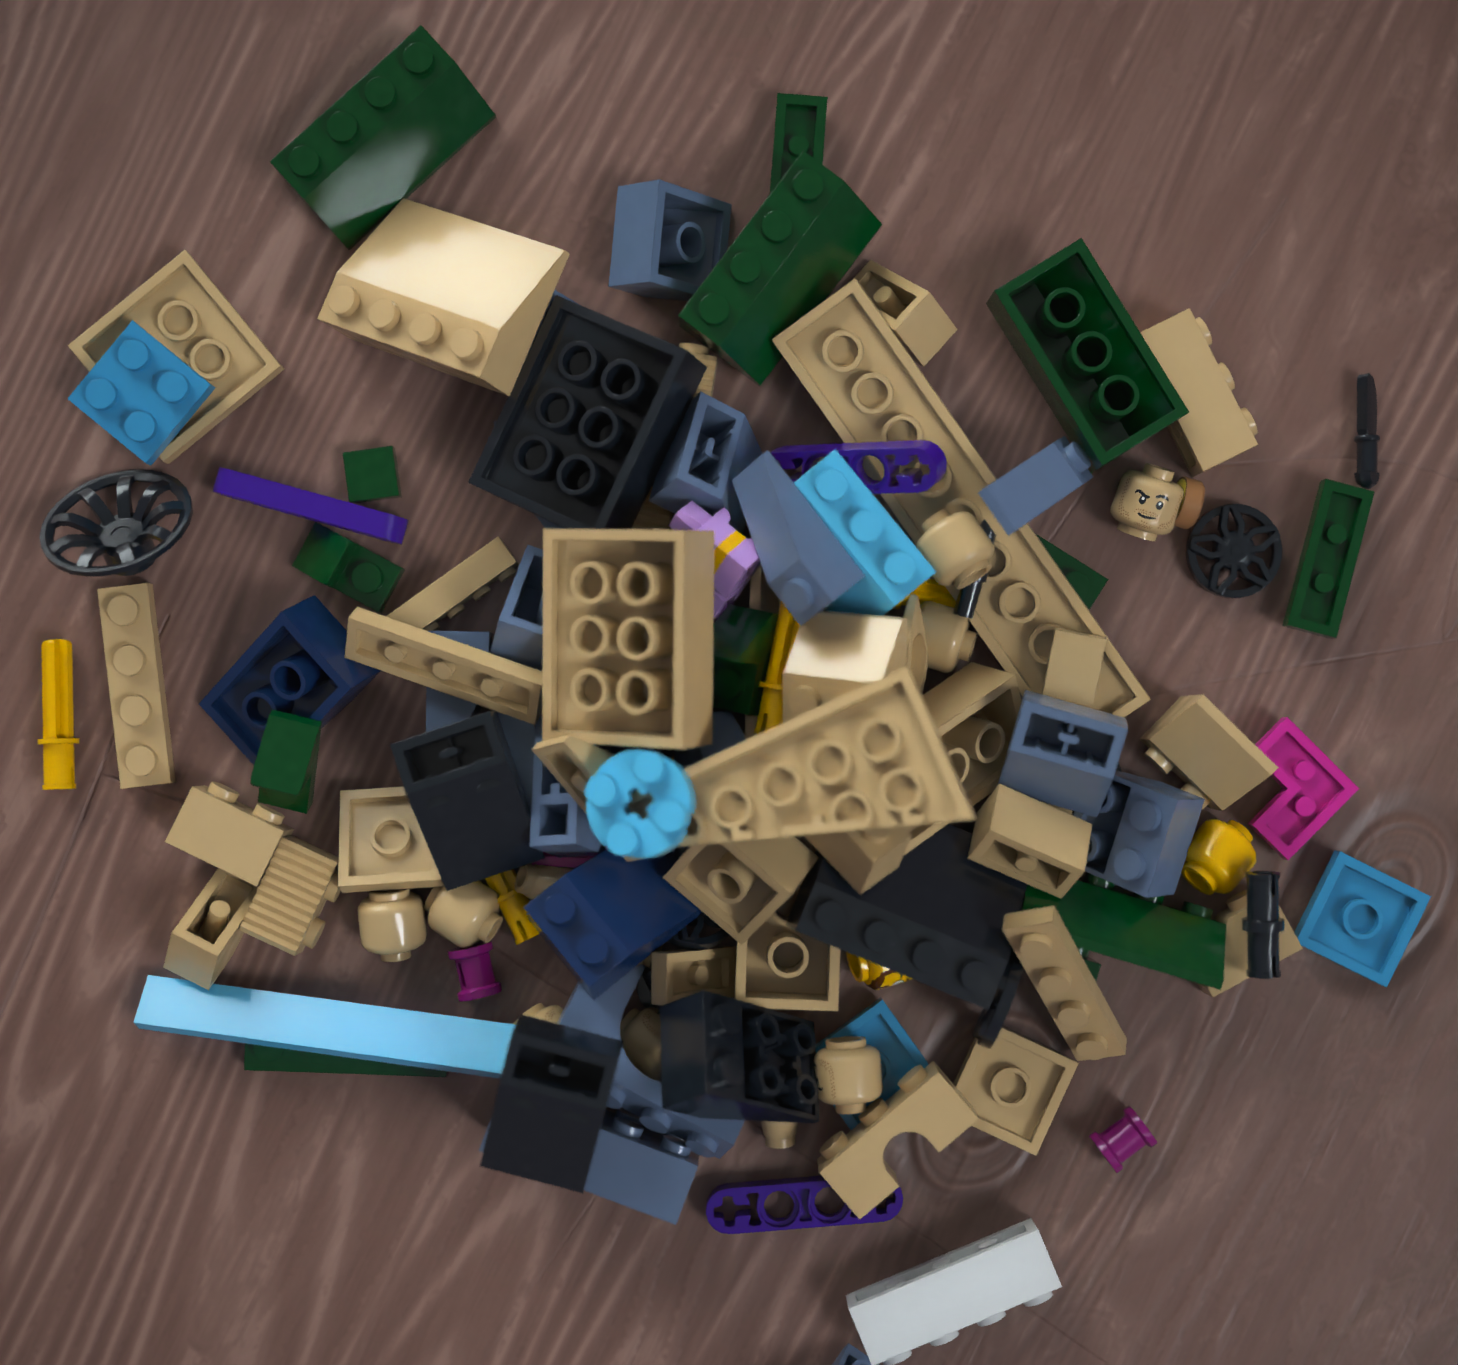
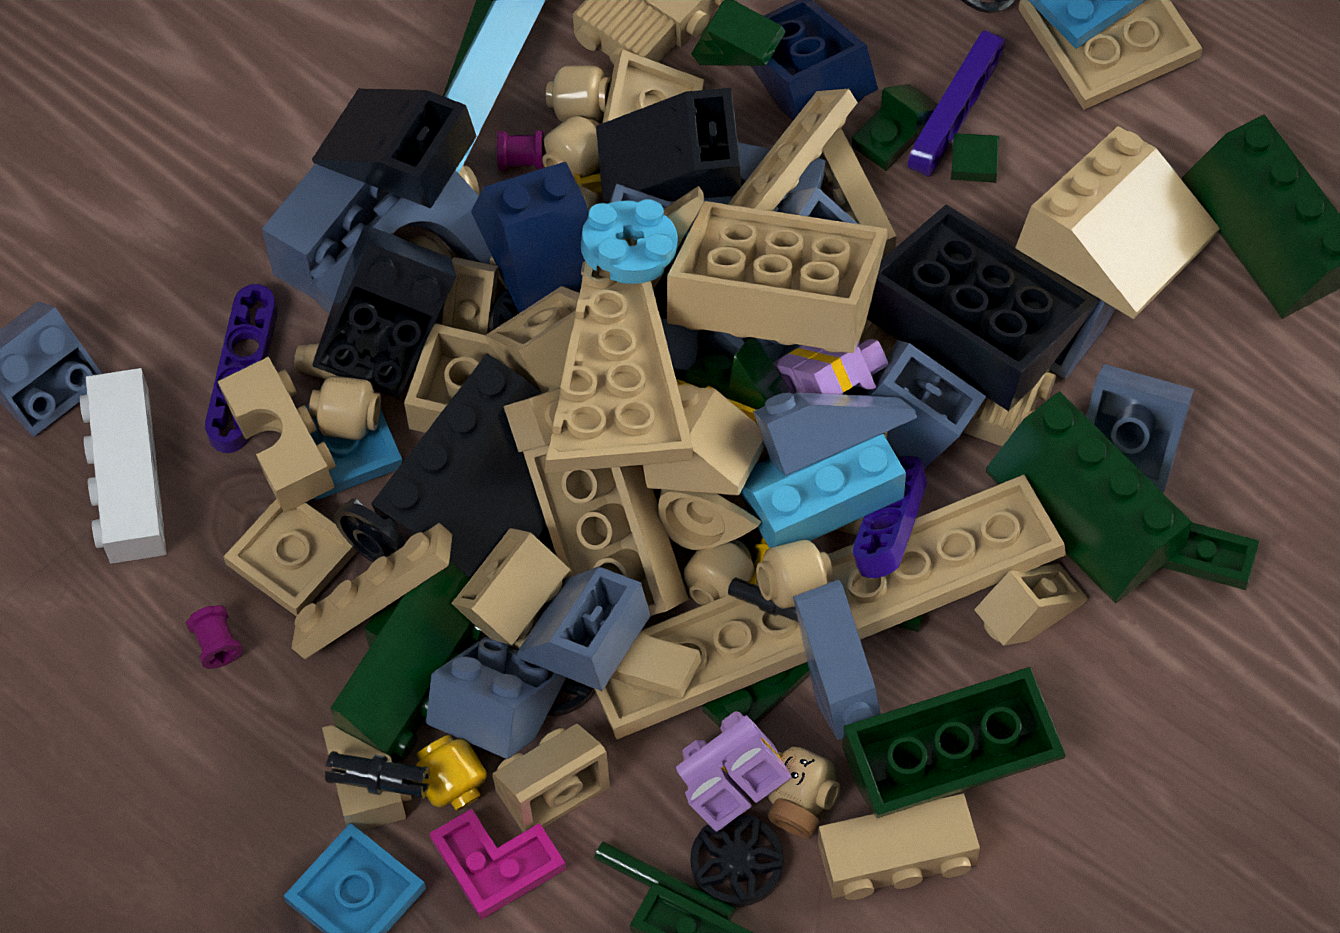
camera: 105 degrees right, 25 degrees down
none -> dark green bar [594,841,735,921]
none -> lavender hips [676,711,792,832]

